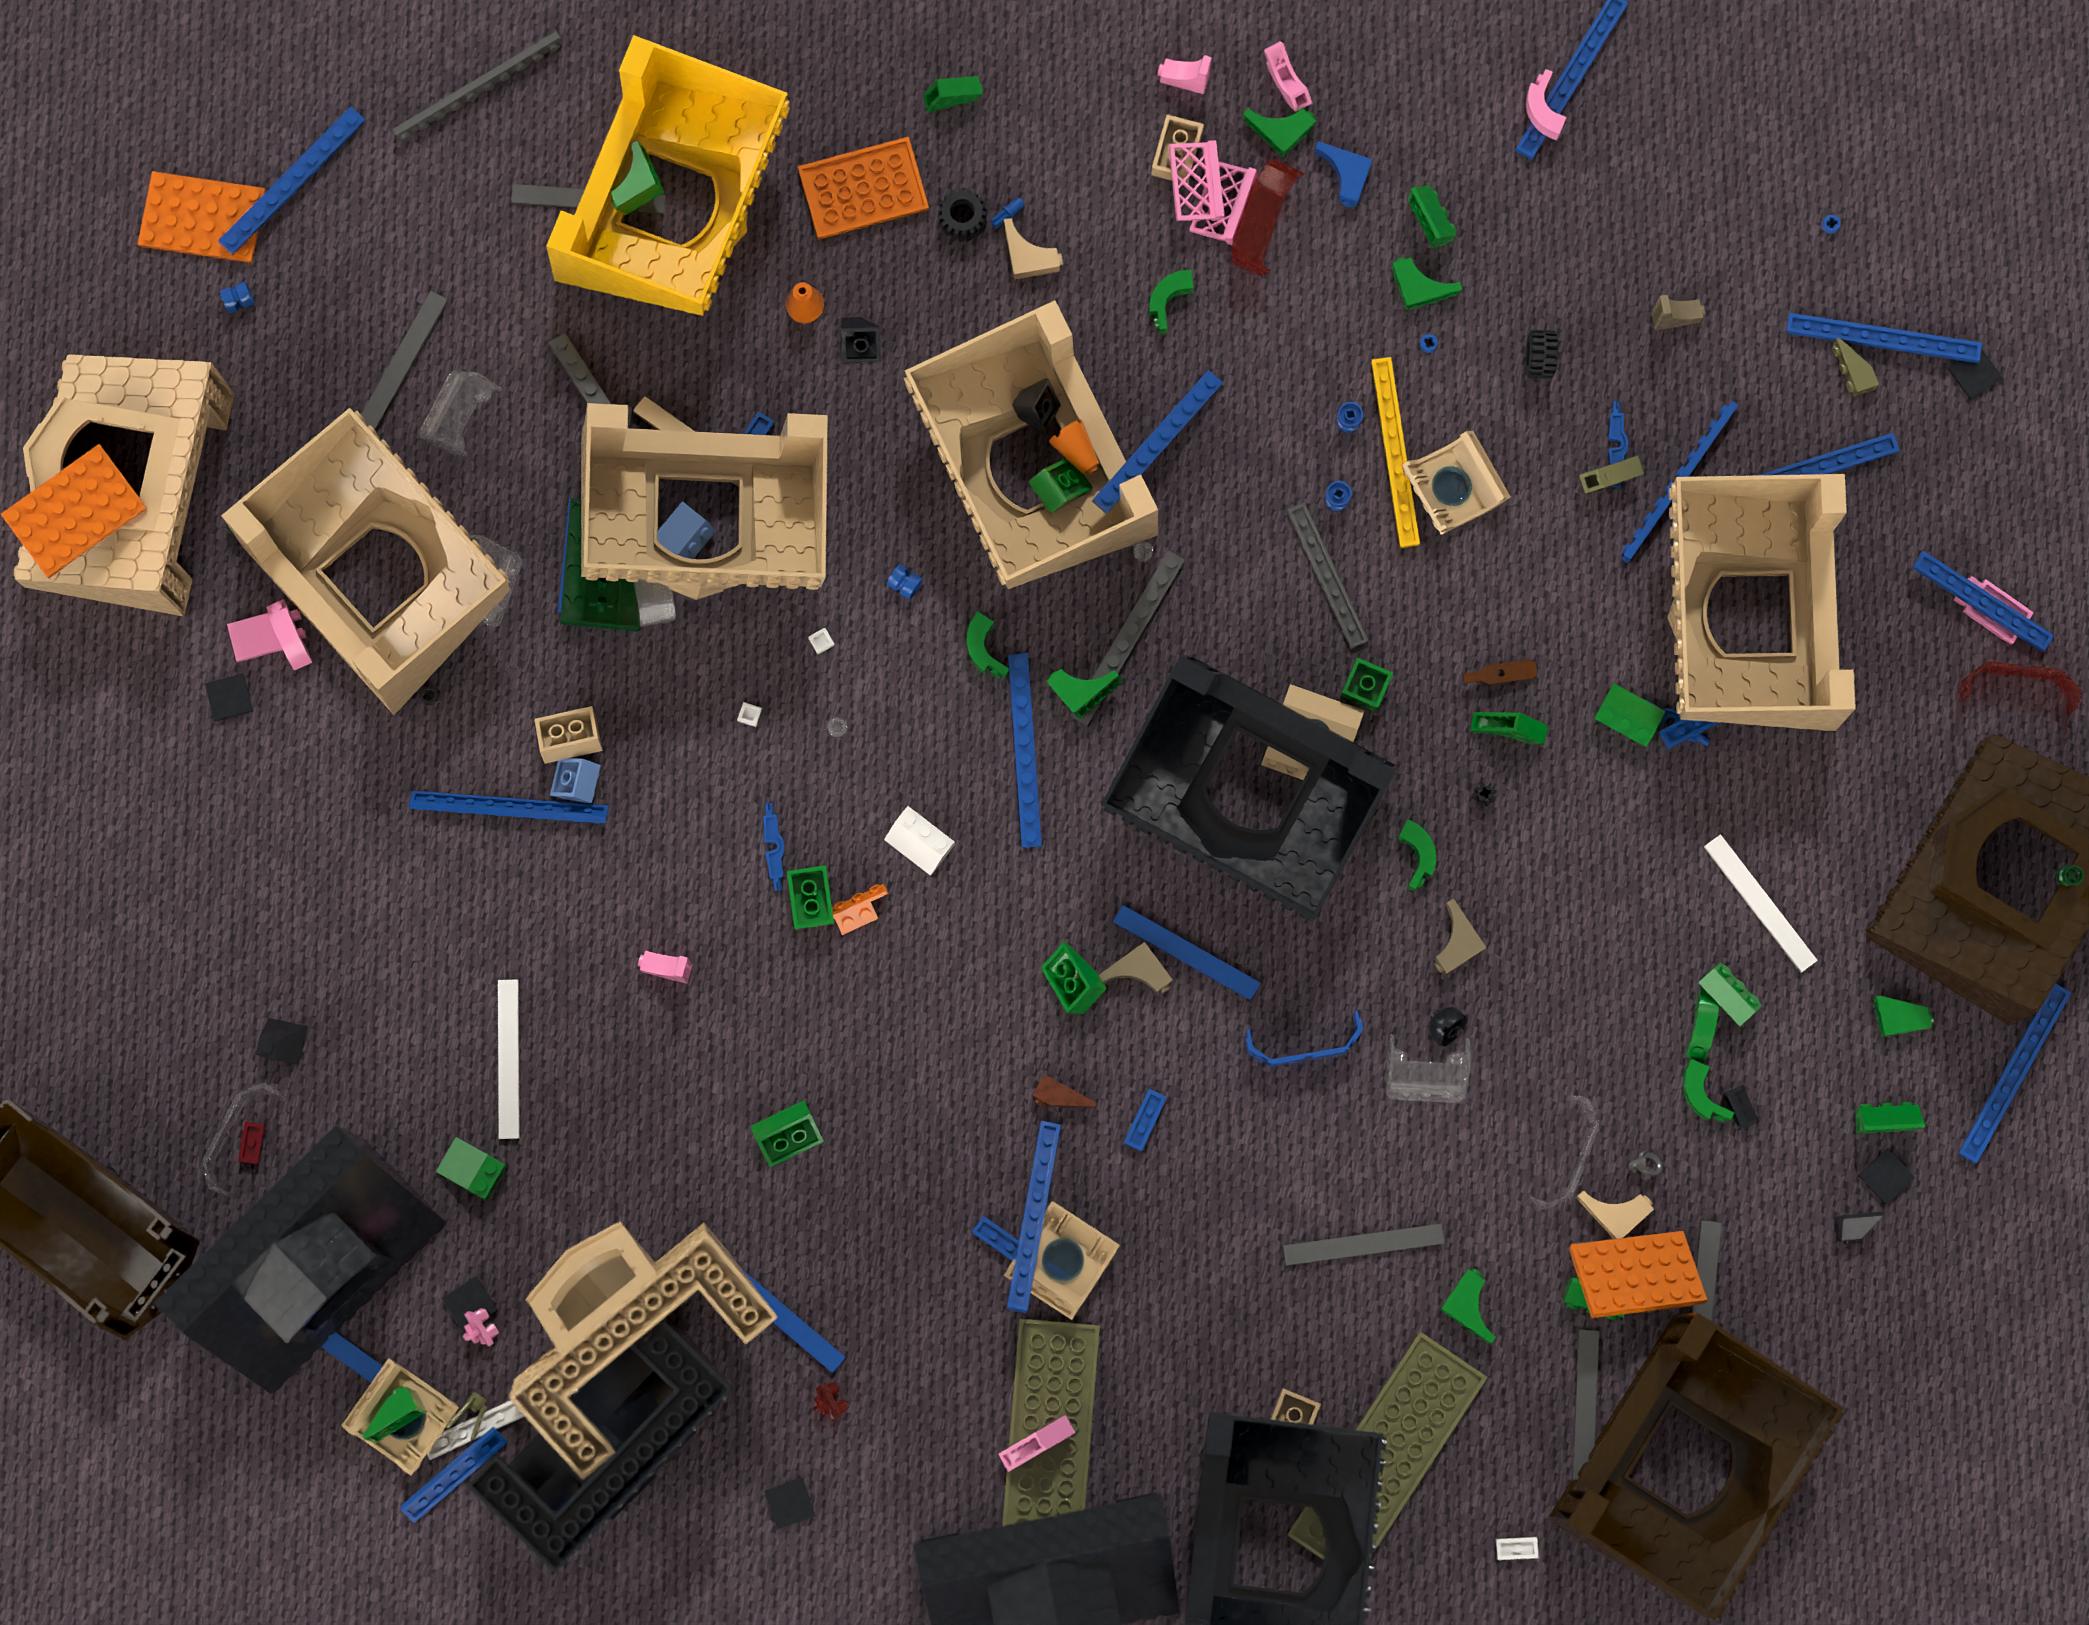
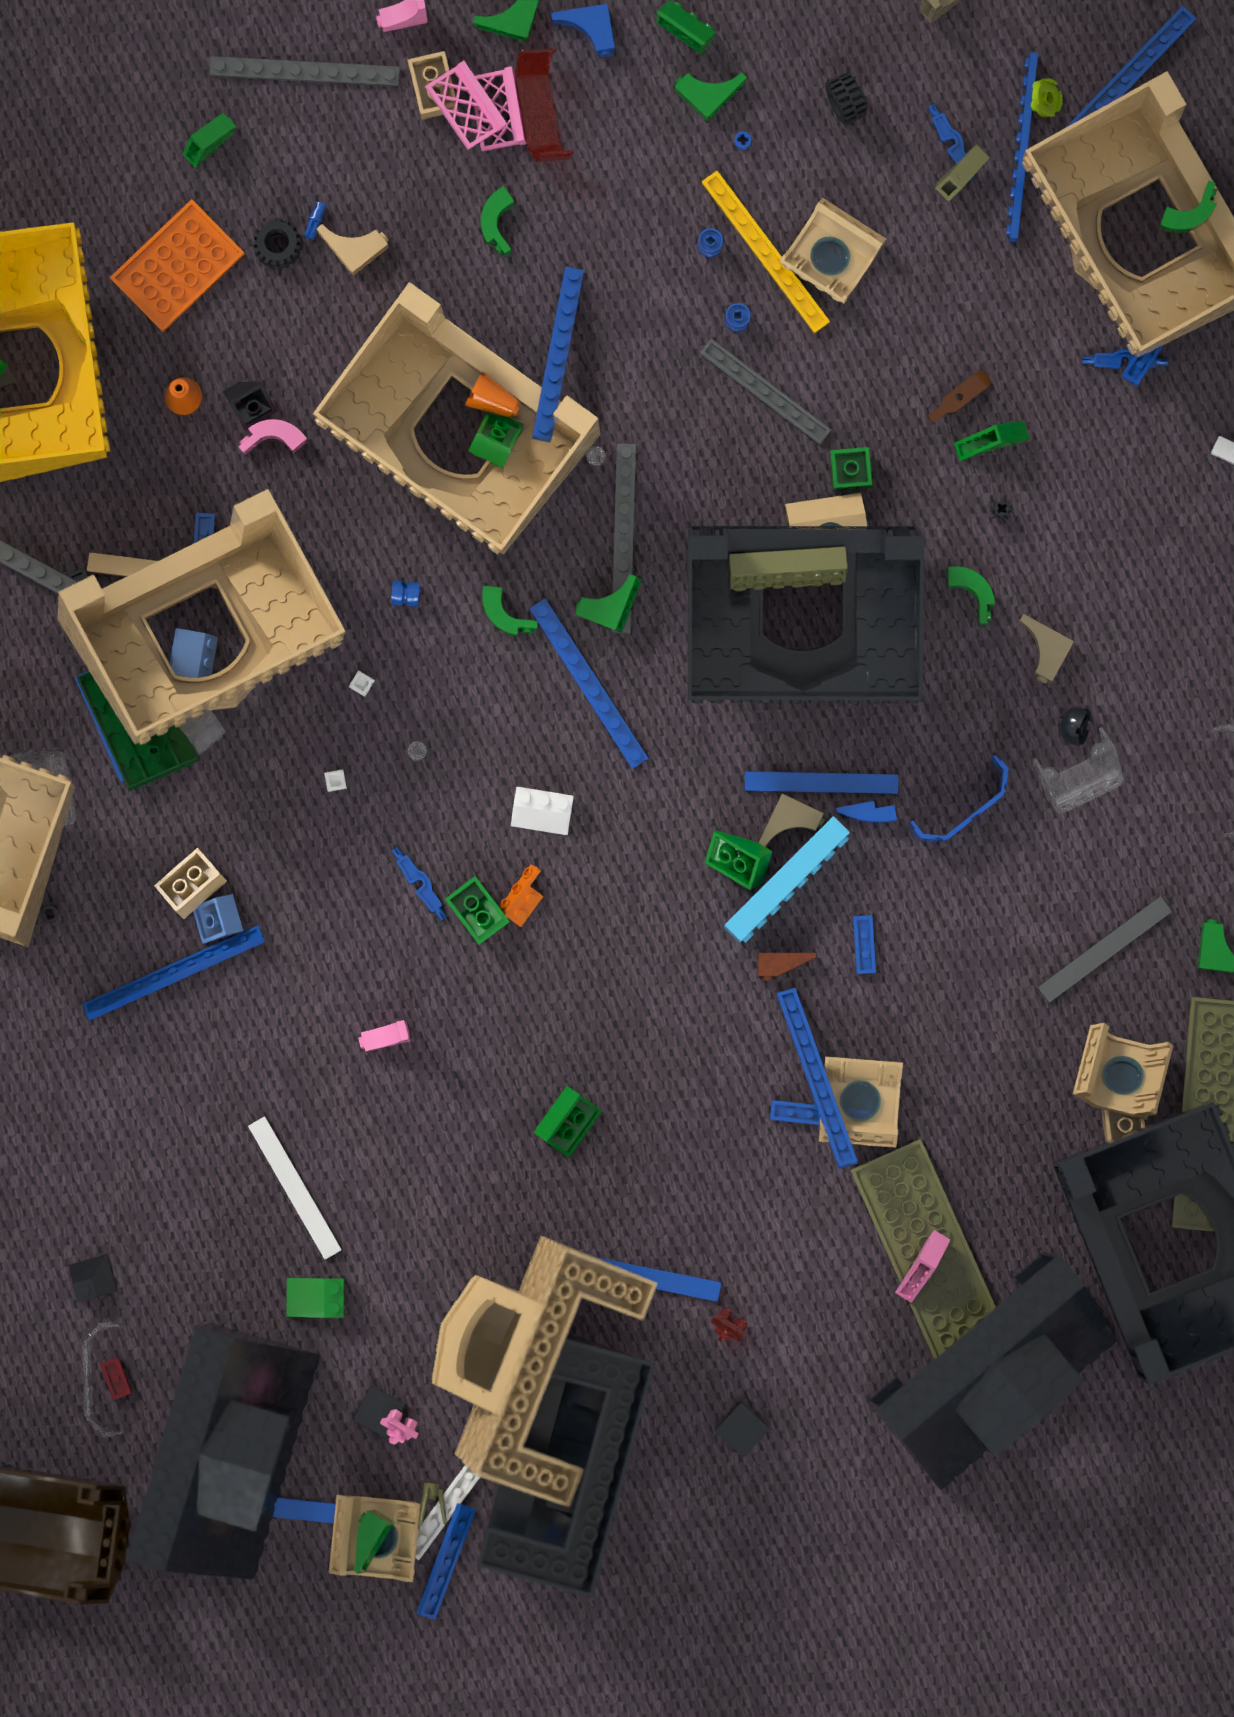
camera: 30 degrees left, 5 degrees up
black slope [1012,378,1061,434] -> none
green slope [1594,683,1666,747] -> none
none -> dark grey plate [210,56,400,87]
none -> bright pink arch [239,420,308,455]
none -> medium azure brick [724,816,850,943]
none -> olive brick [728,547,847,591]
none -> blue slope [835,801,897,823]
none -> lime plate [1031,78,1062,117]
none -> tan panel [1073,1023,1173,1120]
none -> green arch [1159,181,1217,233]

